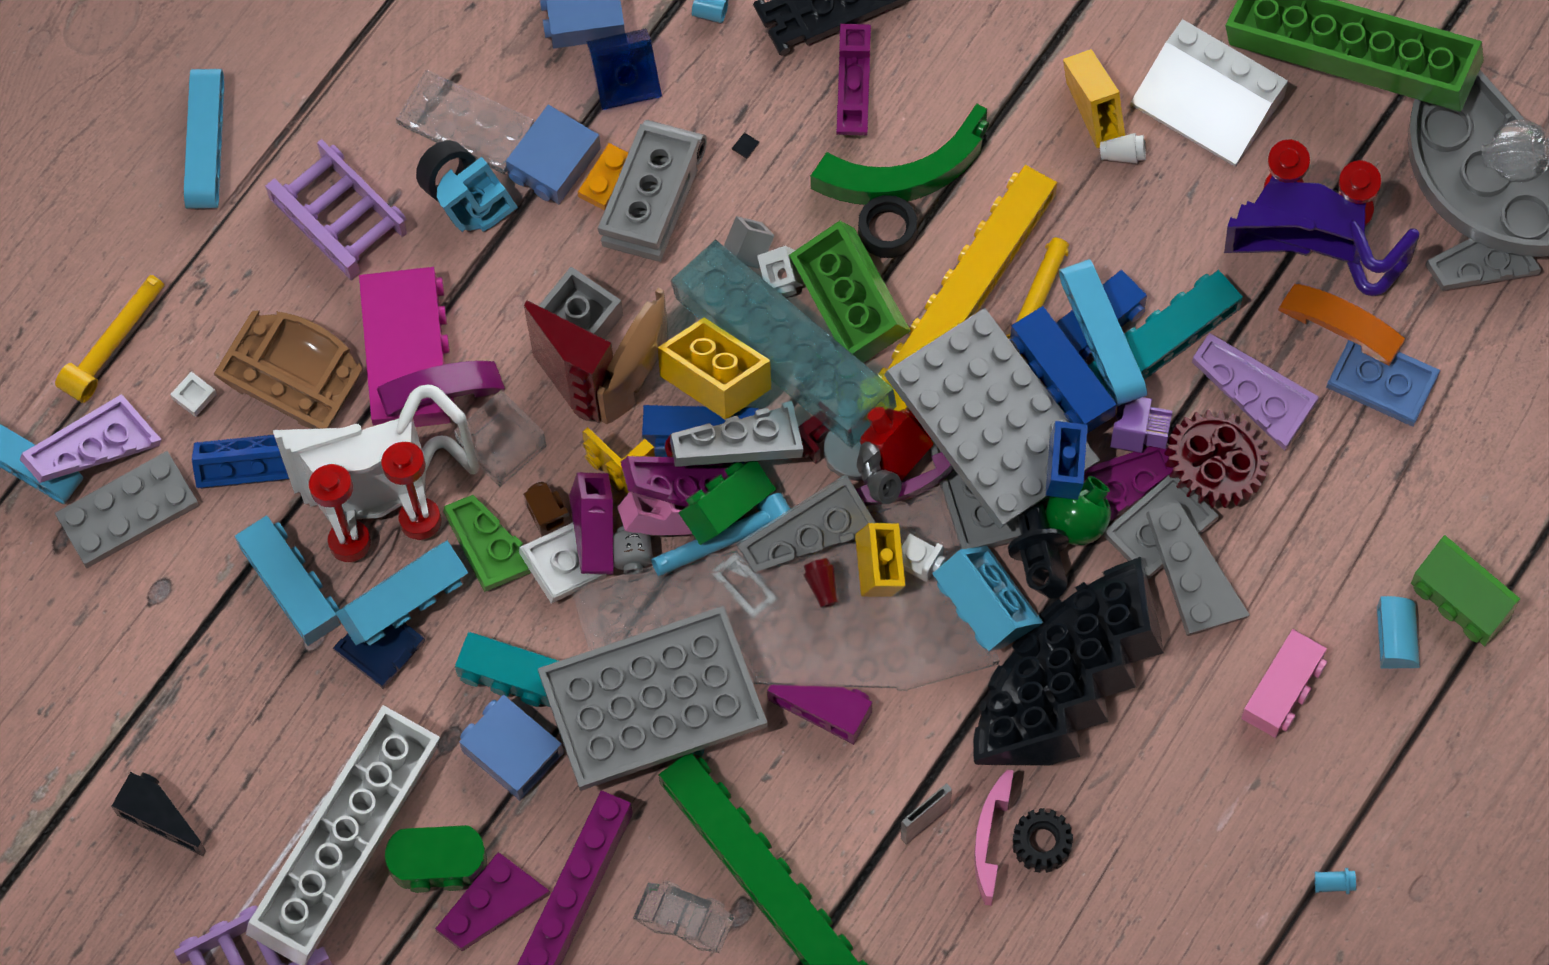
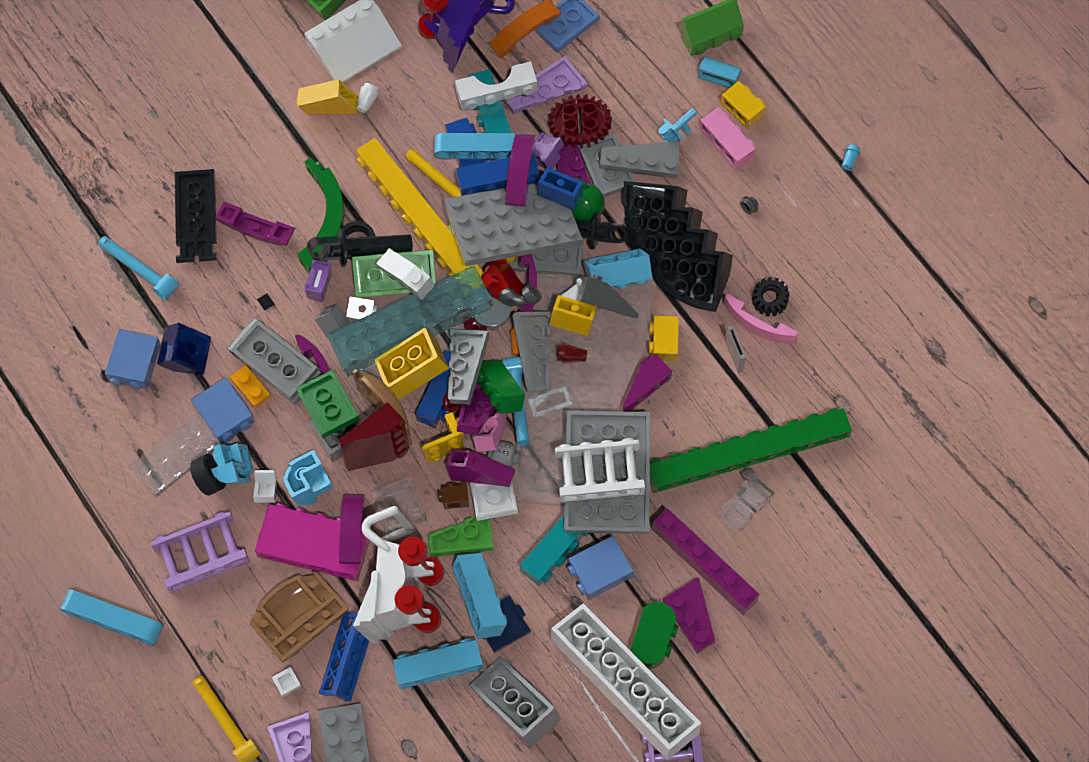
camera: 70 degrees left, 0 degrees up
none -> white bracket [253,470,277,503]
none -> medium azure brick [283,450,333,505]
none -> magenta slope [295,334,330,375]
none -> green plate [295,370,360,439]
none -> medium lavender piece [304,260,332,302]
none -> black piece [307,228,413,267]
none -> white slope [376,249,435,300]
none -> white arch [455,62,537,110]
none -> light grey slope [469,657,561,749]
none -> magenta slope [505,133,536,207]
none -> white fence [555,438,645,502]
none -> dark grey slope [576,274,639,319]
none -> yellow brick [649,315,679,361]
none -> medium azure arm [658,108,697,142]
none -> yellow brick [720,81,766,129]
none -> dark grey plate [740,196,759,215]

